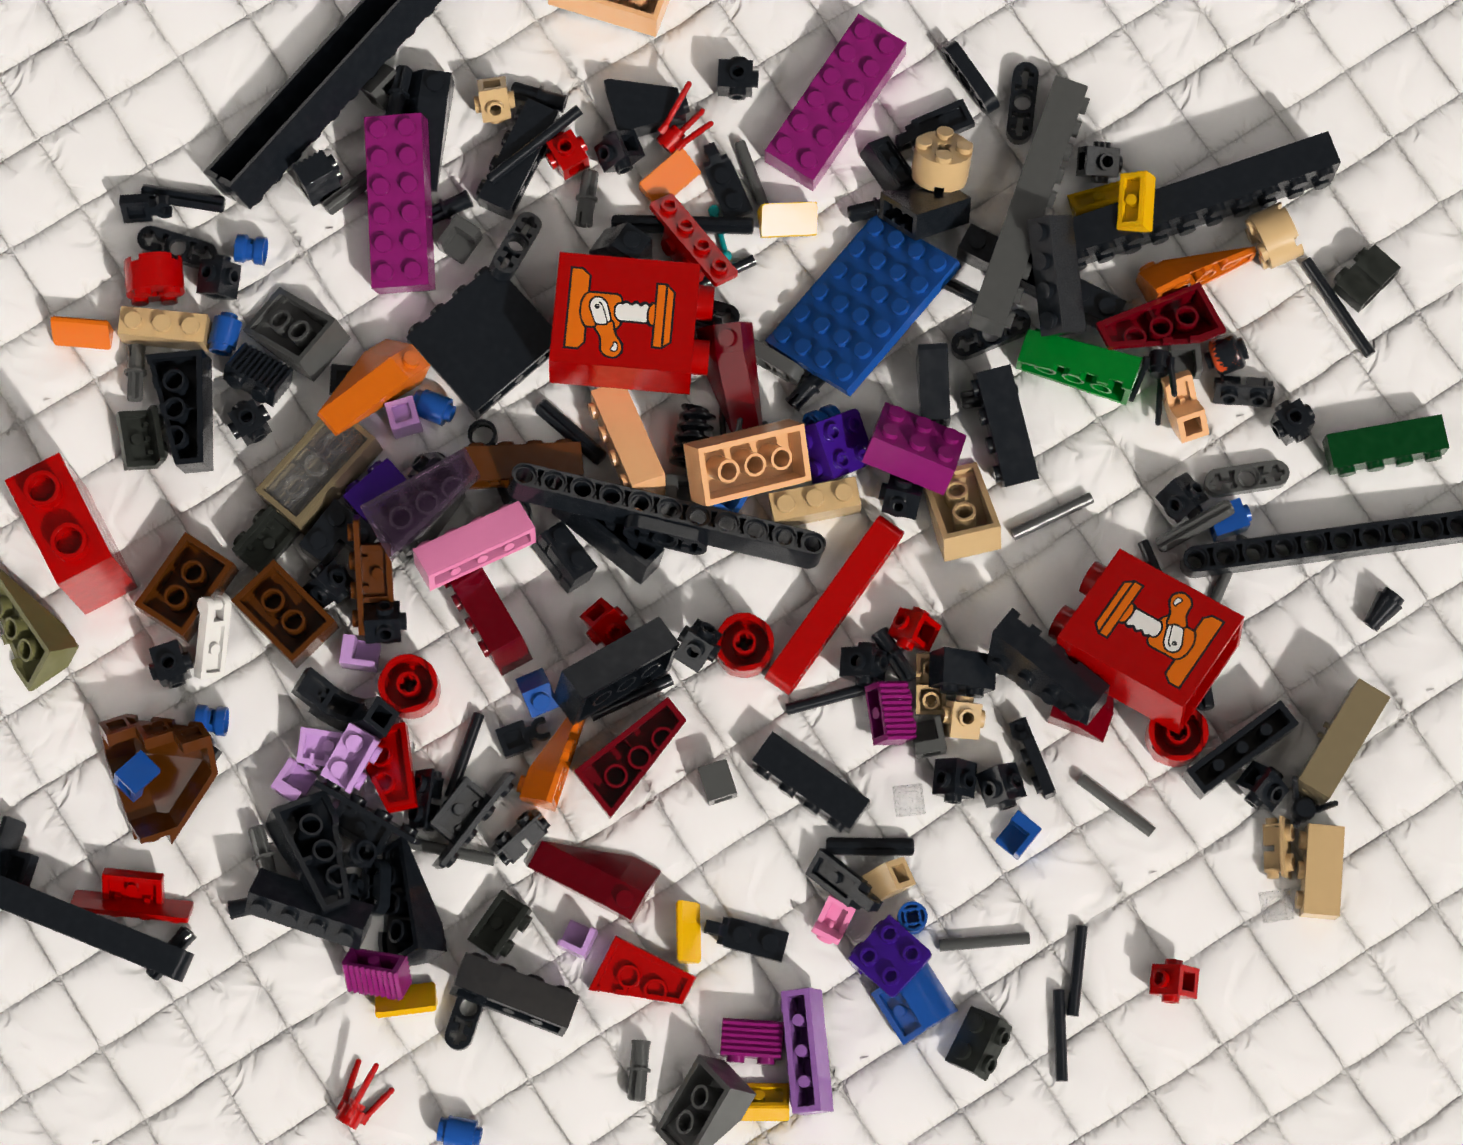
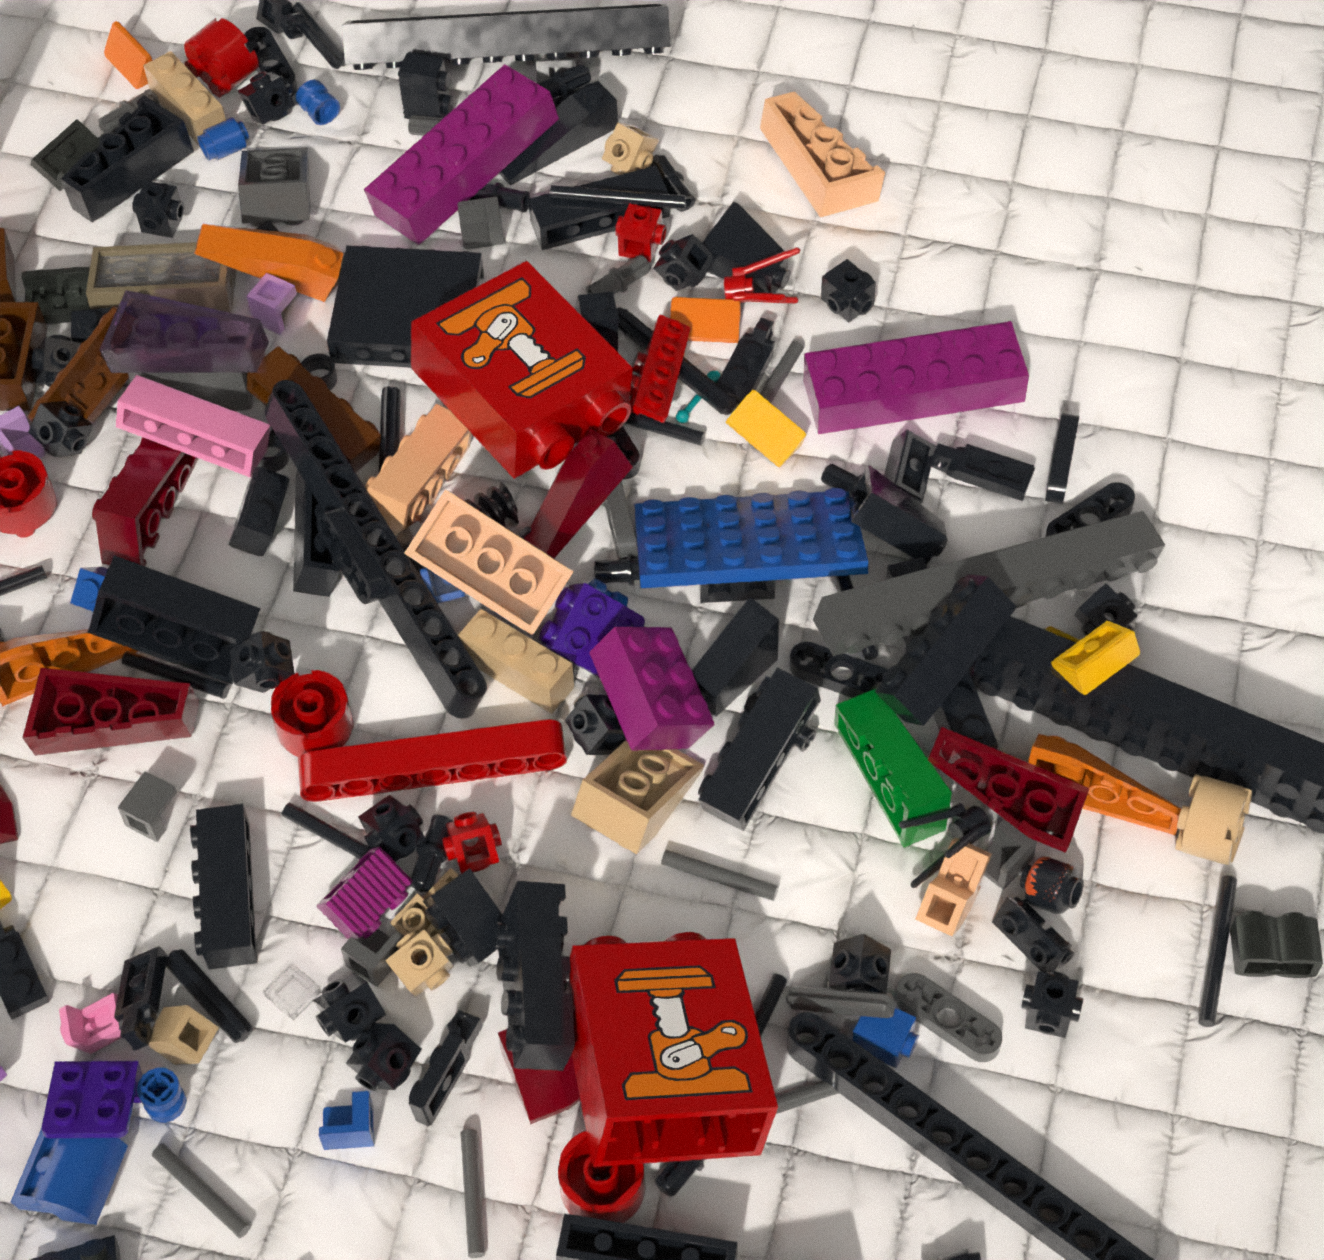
camera: 45 degrees right, 20 degrees down
black brick [223,342,293,407] -> none
blue brick [413,389,456,426] -> none
black beam [489,212,542,281] -> none
black plate [495,717,552,759] -> none
red brick [579,597,632,646] -> none
tan brick [912,126,973,192] -> none
dark green brick [1322,414,1450,477] -> none

